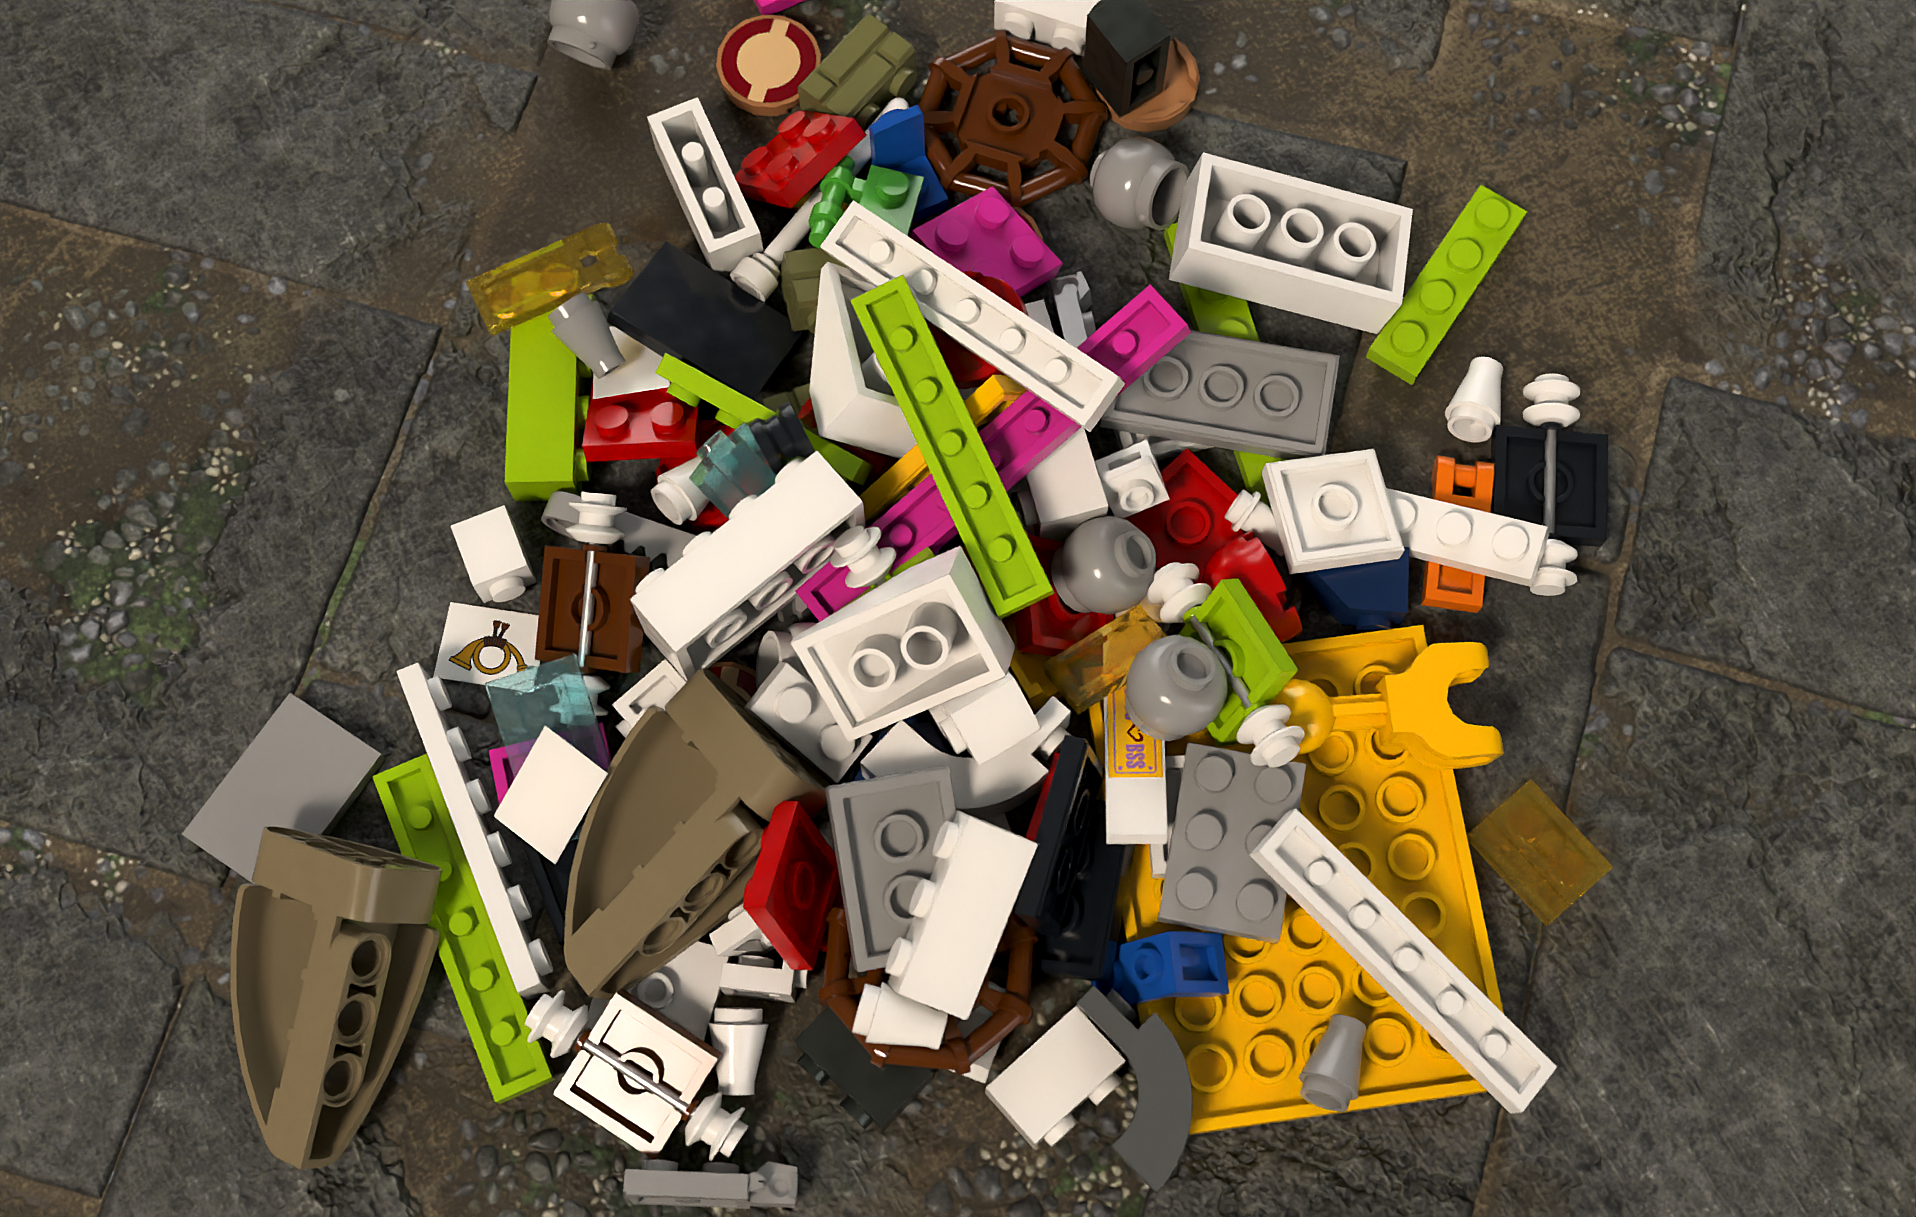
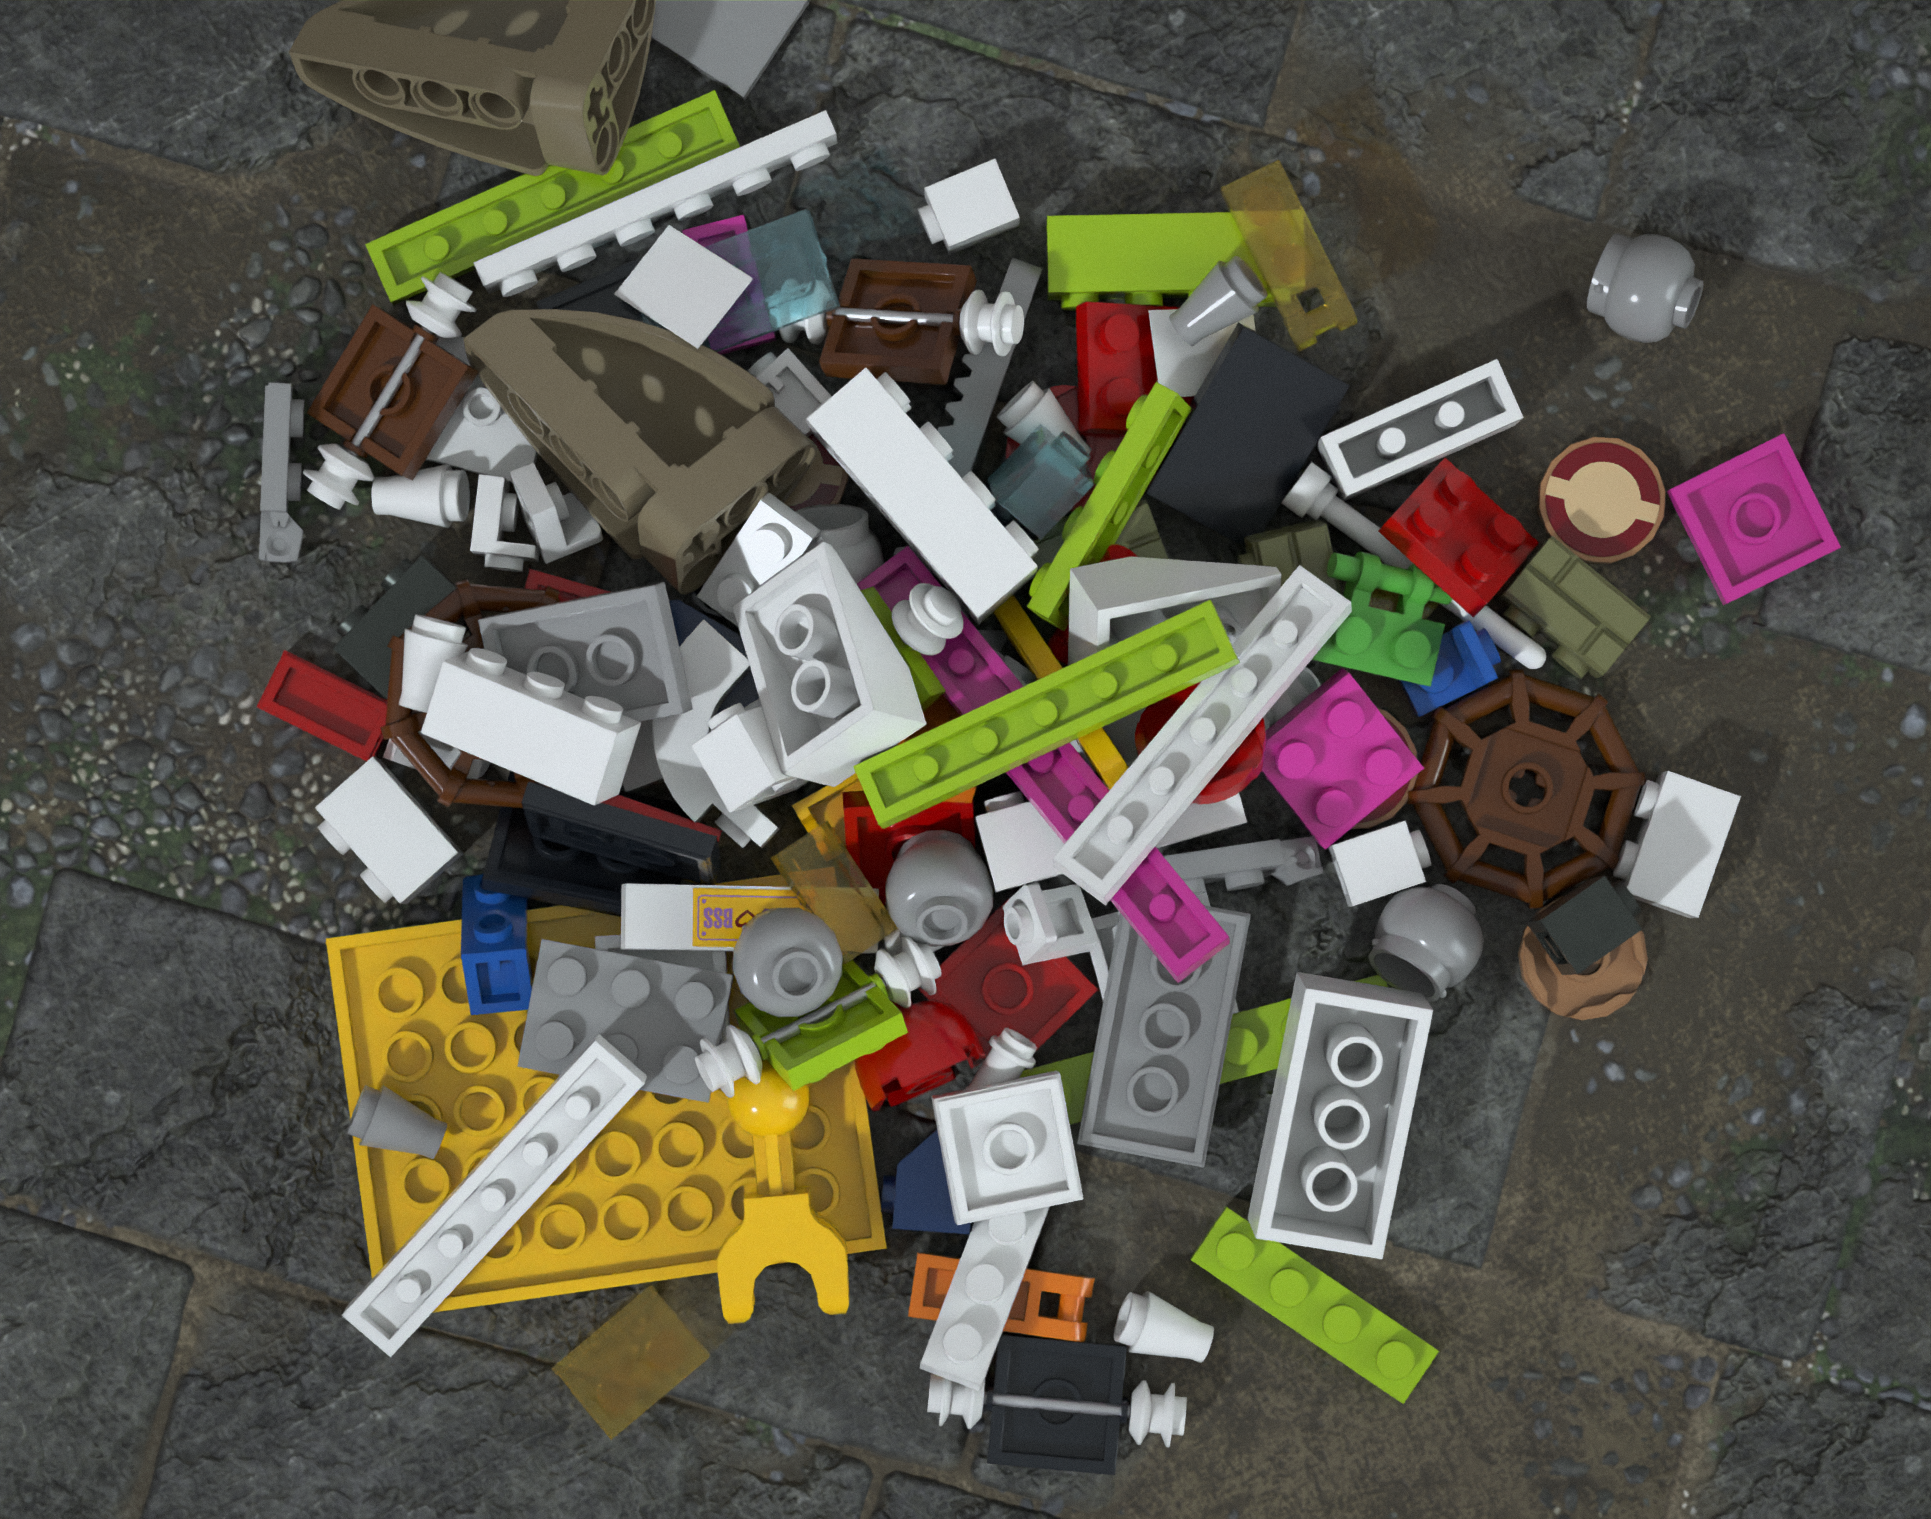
camera: 90 degrees right, 15 degrees up
white sticker [433,602,540,692] -> none
red plate [743,801,840,970] -> none
black wheel [747,401,815,475] -> none
dark grey arch [1077,986,1192,1194] -> none
none -> red tile [256,650,387,761]
none -> white brick [1328,821,1431,907]

